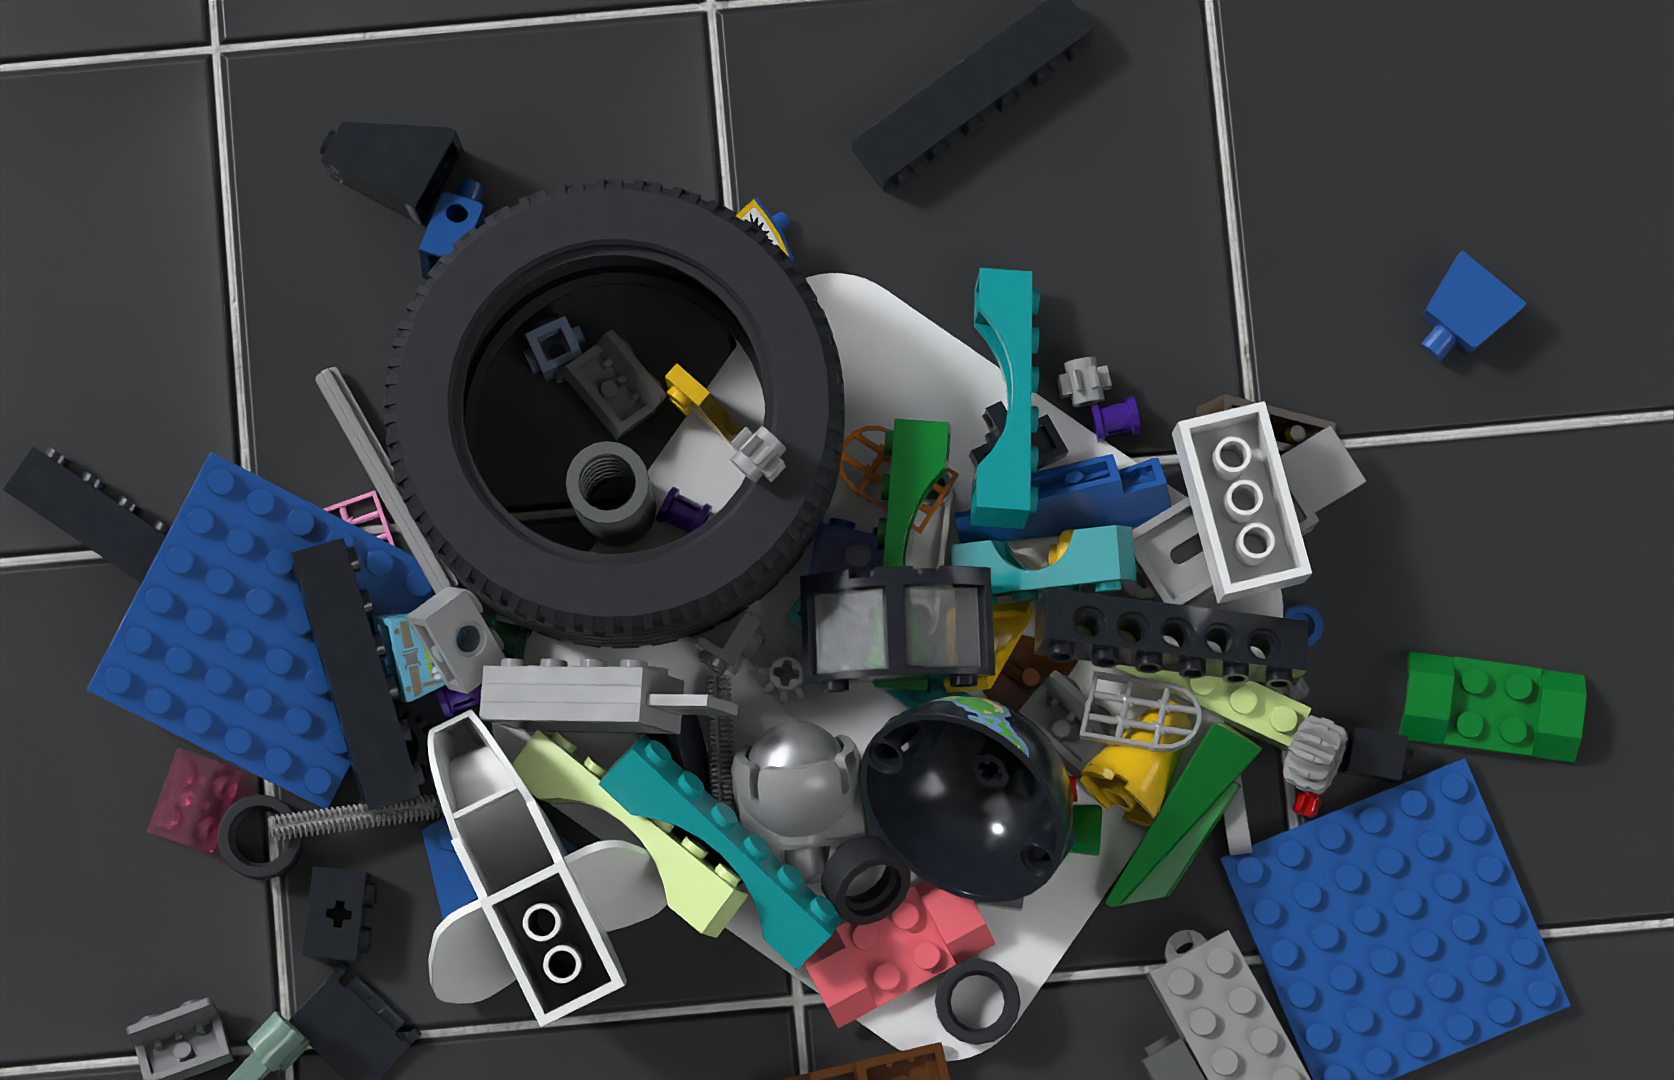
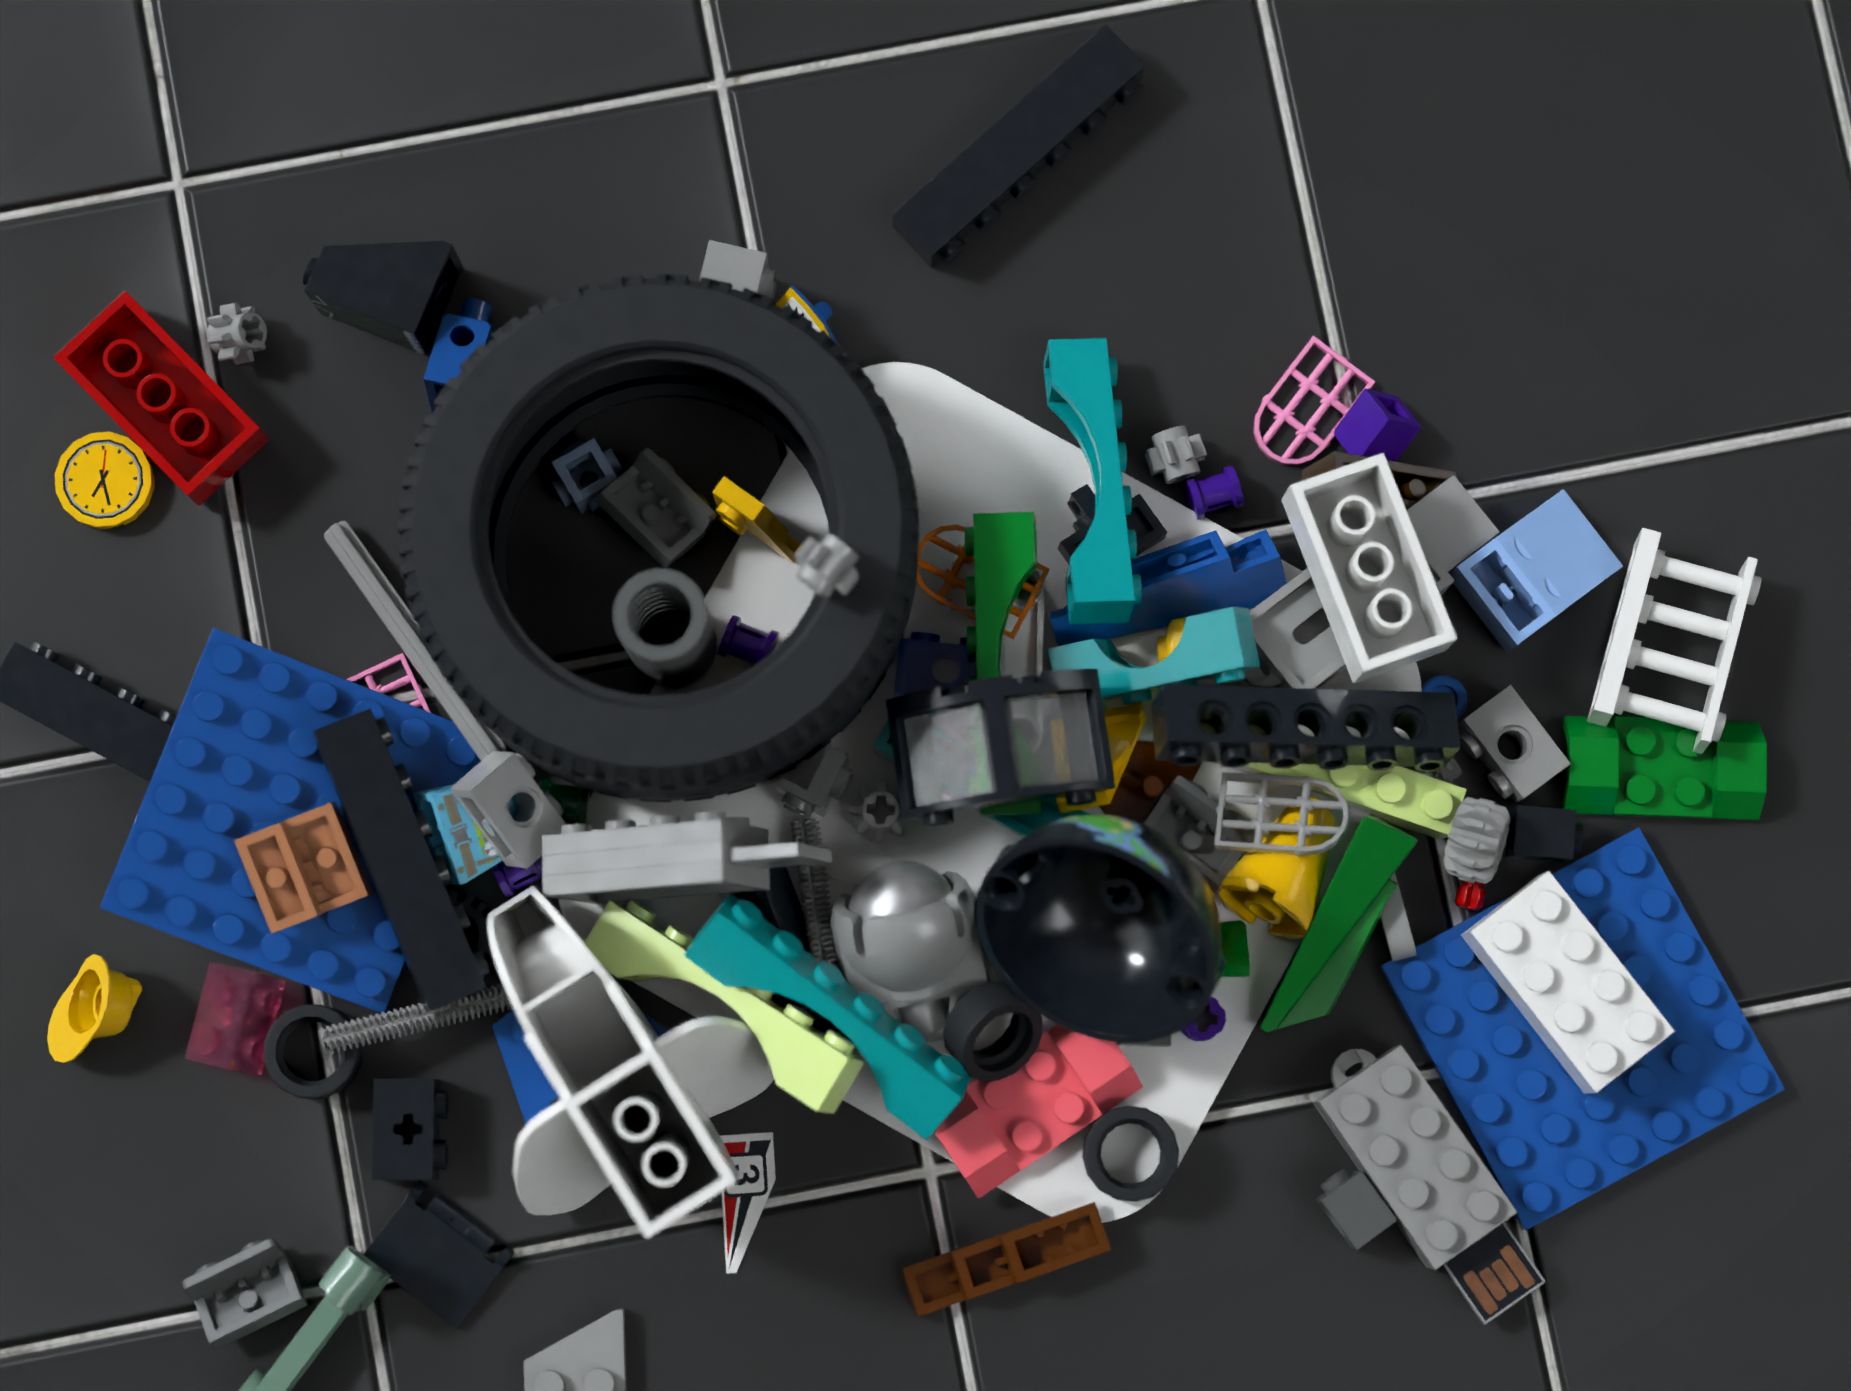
camera: 10 degrees left, 0 degrees up
blue torso [1420,250,1527,362] -> none
none -> yellow piece [47,954,142,1063]
none -> red brick [53,291,270,506]
none -> yellow tile [55,432,155,530]
none -> light grey gear [207,302,267,365]
none -> nougat slope [234,801,372,934]
none -> light grey brick [699,240,777,299]
none -> sticker [720,1132,776,1274]
none -> dark purple bush [1181,997,1226,1041]
none -> bright pink window [1253,336,1375,466]
none -> dark purple panel [1334,388,1422,462]
none -> light blue slope [1450,489,1623,653]
none -> light grey brick [1458,685,1571,803]
none -> white brick [1461,871,1675,1094]
none -> white fence [1587,527,1762,754]

